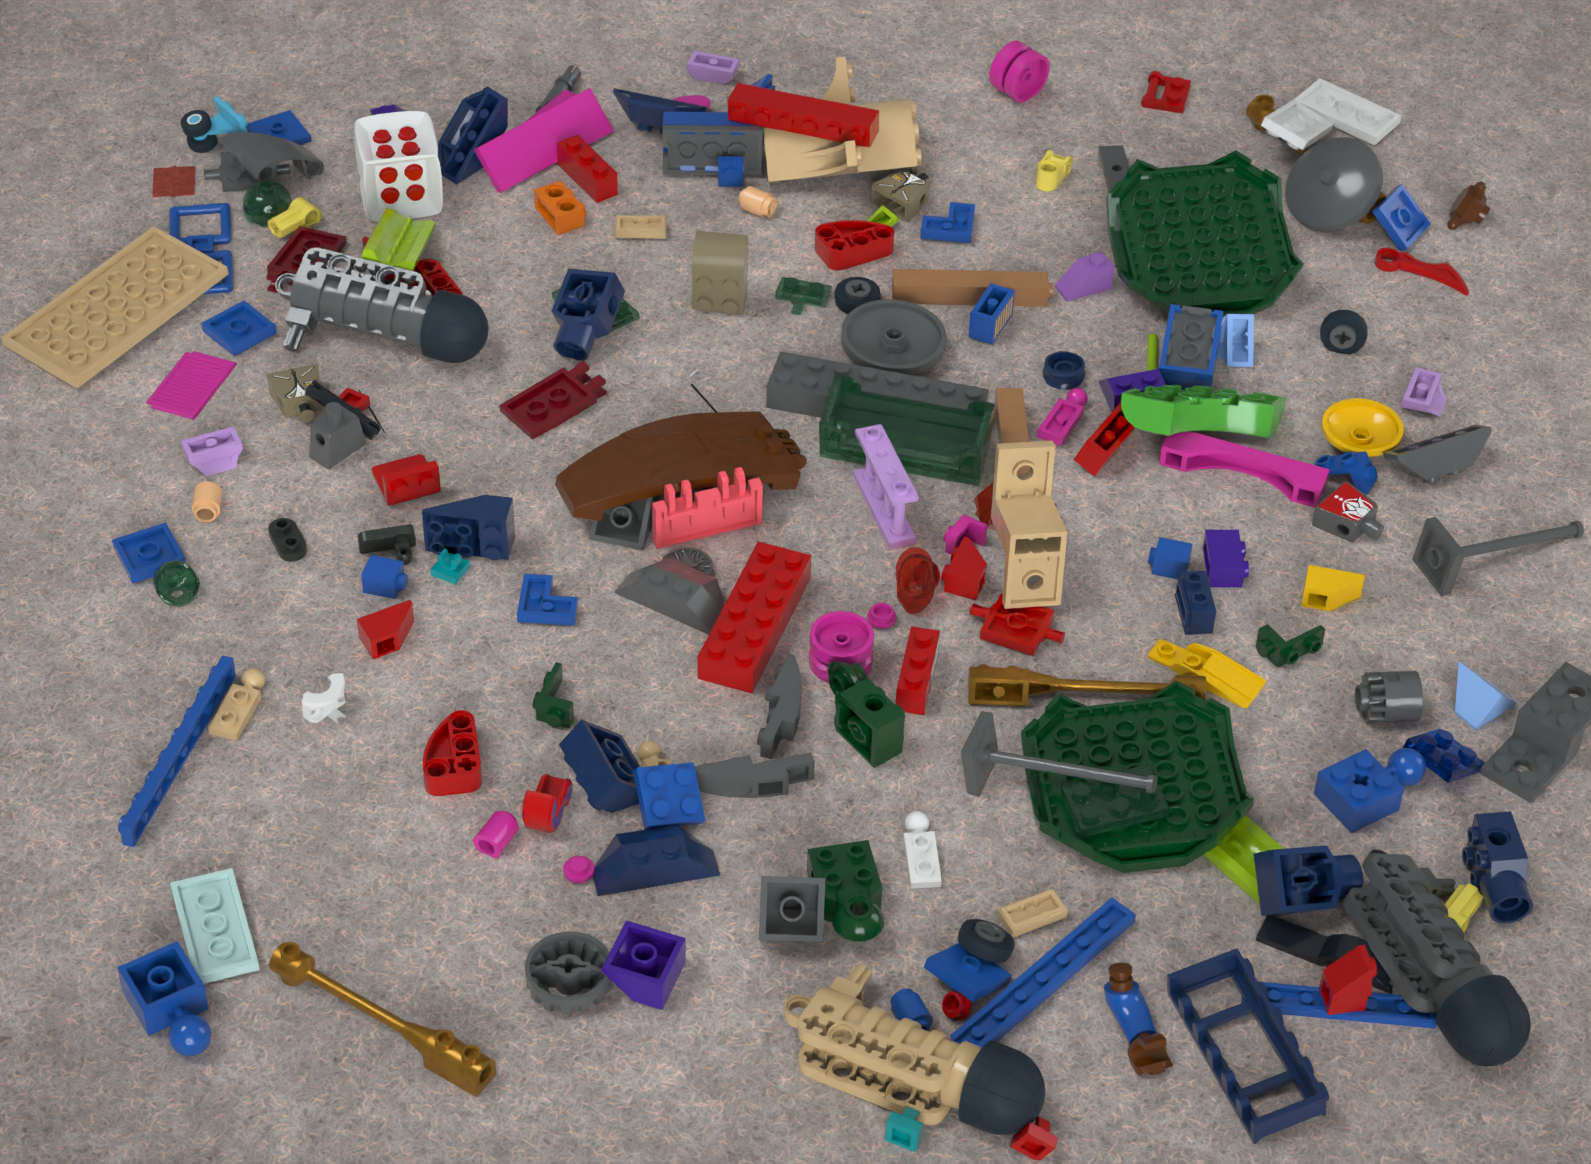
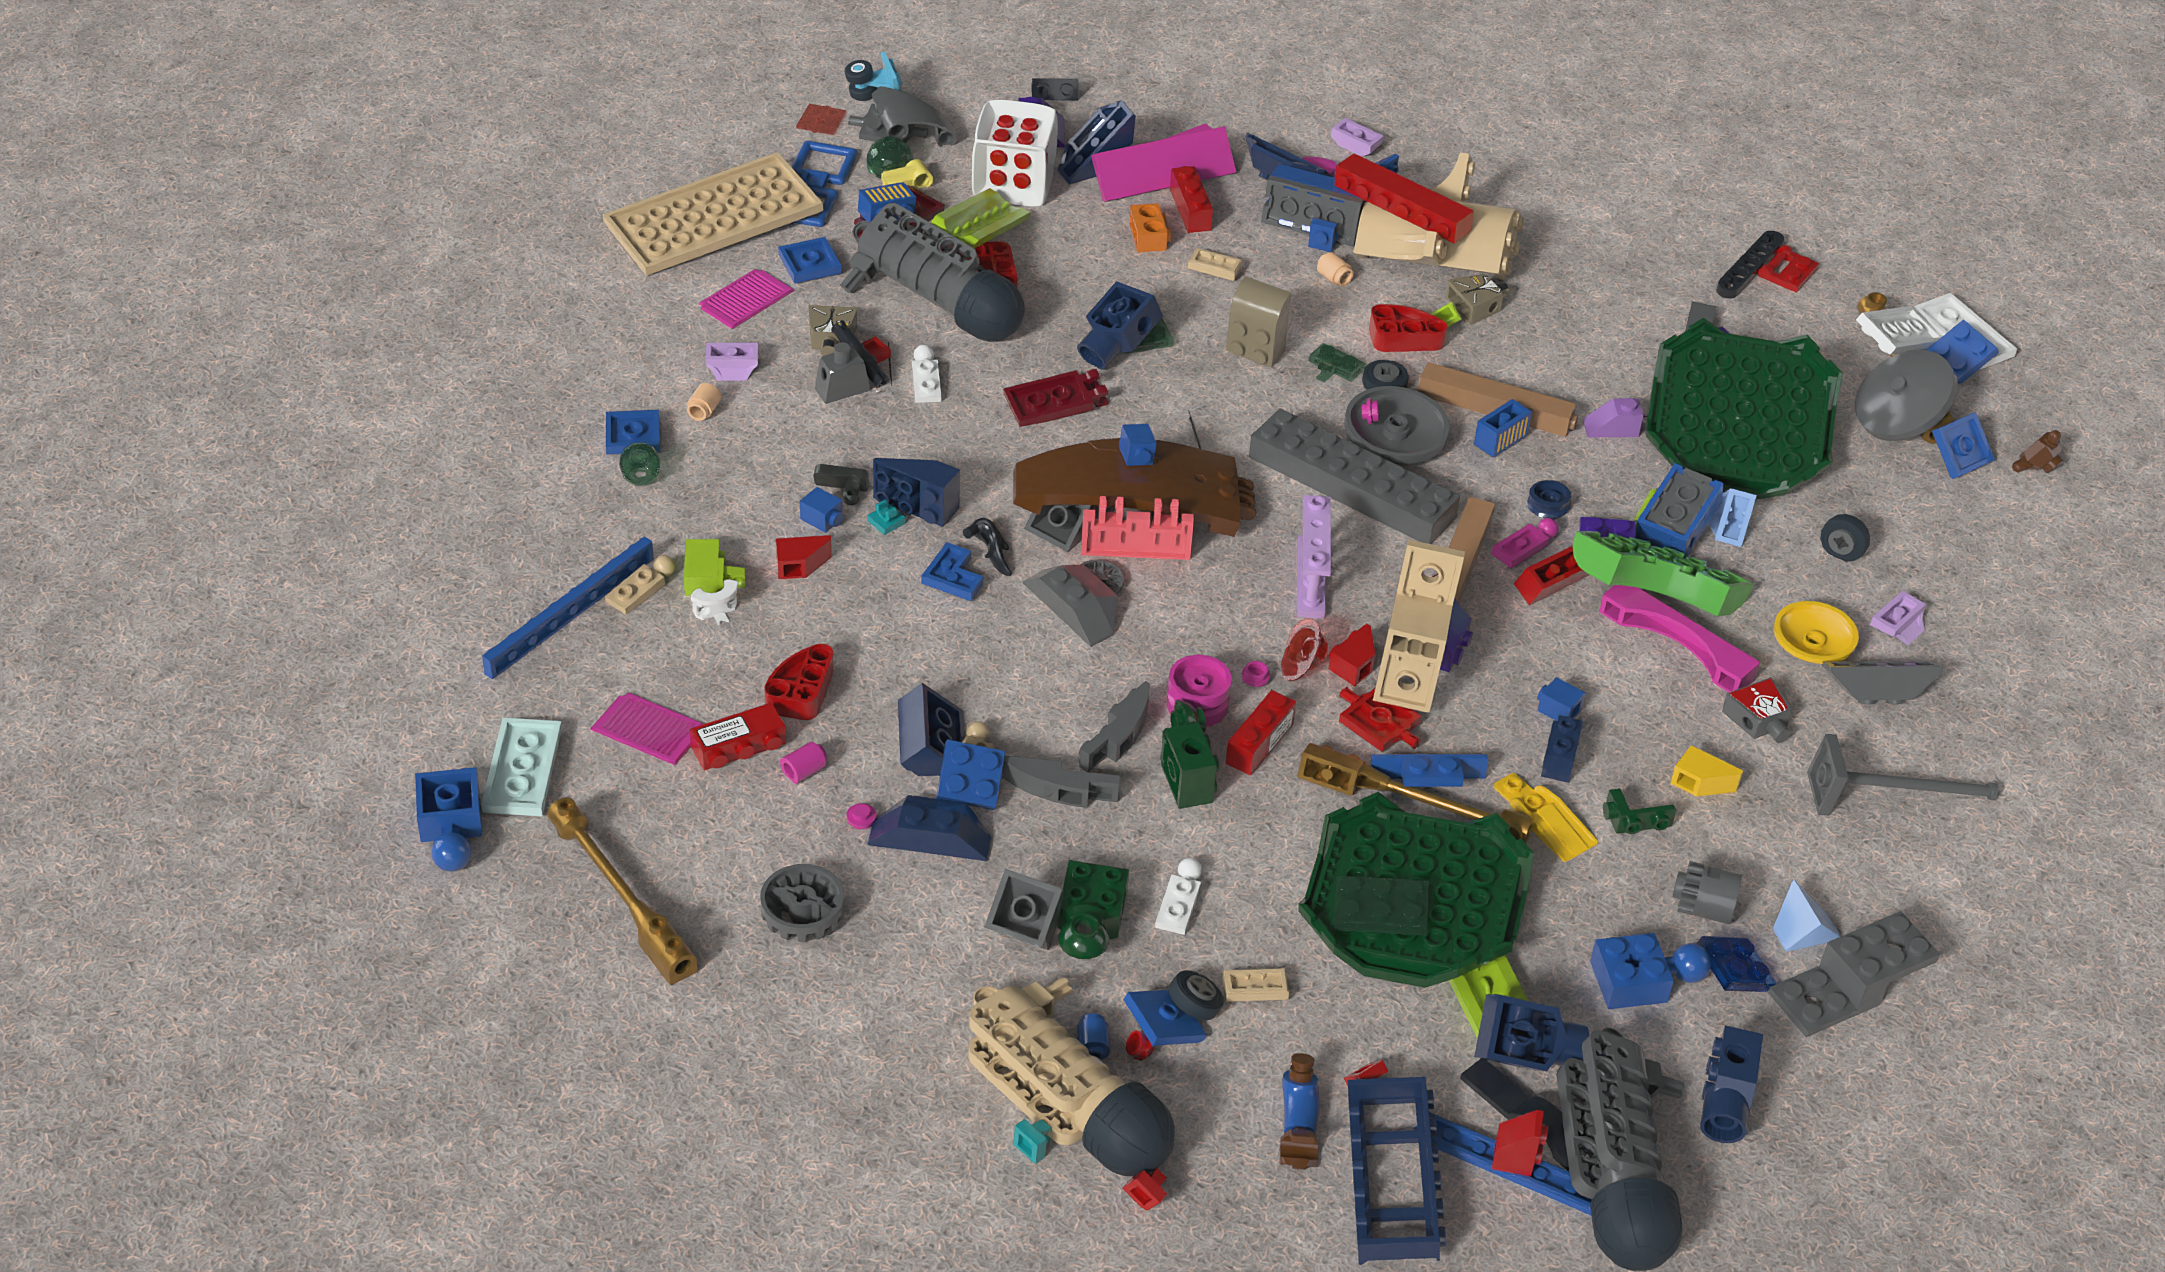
camera: 20 degrees right, 0 degrees up
blue plate [246,110,311,145] -> none
pearl dark grey plate [268,518,307,562] -> none
red bracket [372,454,441,506] -> none
red animal [522,774,573,833] -> none
dark green bracket [532,662,574,728] -> none
dark grey pin [536,65,581,112] -> none
dark purple slope [602,920,686,1010] -> none
red brick [697,541,812,694] -> none
clear green windscreen [819,375,995,486] -> none
blue plate [920,202,975,243] -> none
dark pink bracket [944,514,988,555] -> none
blue plate [950,898,1136,1047] -> none
dark grey tile [961,711,1158,797] -> none
dark pink wheel [989,40,1050,103] -> none
light yellow piece [1036,150,1073,191] -> none
dark purple piece [1202,529,1249,587] -> none
blue bracket [1314,451,1378,494] -> none
red piece [1374,247,1469,295] -> none
light yellow piece [1445,883,1483,932] -> none
none -> dark pink window [590,692,703,765]
none -> lime hinge [684,539,746,596]
none -> red brick [689,703,786,771]
none -> blue brick [858,182,916,222]
none -> white plate [912,345,941,403]
none -> black piece [963,517,1011,576]
none -> black hinge [1031,78,1078,101]
none -> blue brick [1119,424,1157,466]
none -> red plate [1344,1060,1389,1086]
none -> dark pink plate [1362,398,1379,425]
none -> blue bracket [1370,754,1489,787]
none -> black beam [1716,231,1784,299]
none -> blue plate [1927,319,1999,384]

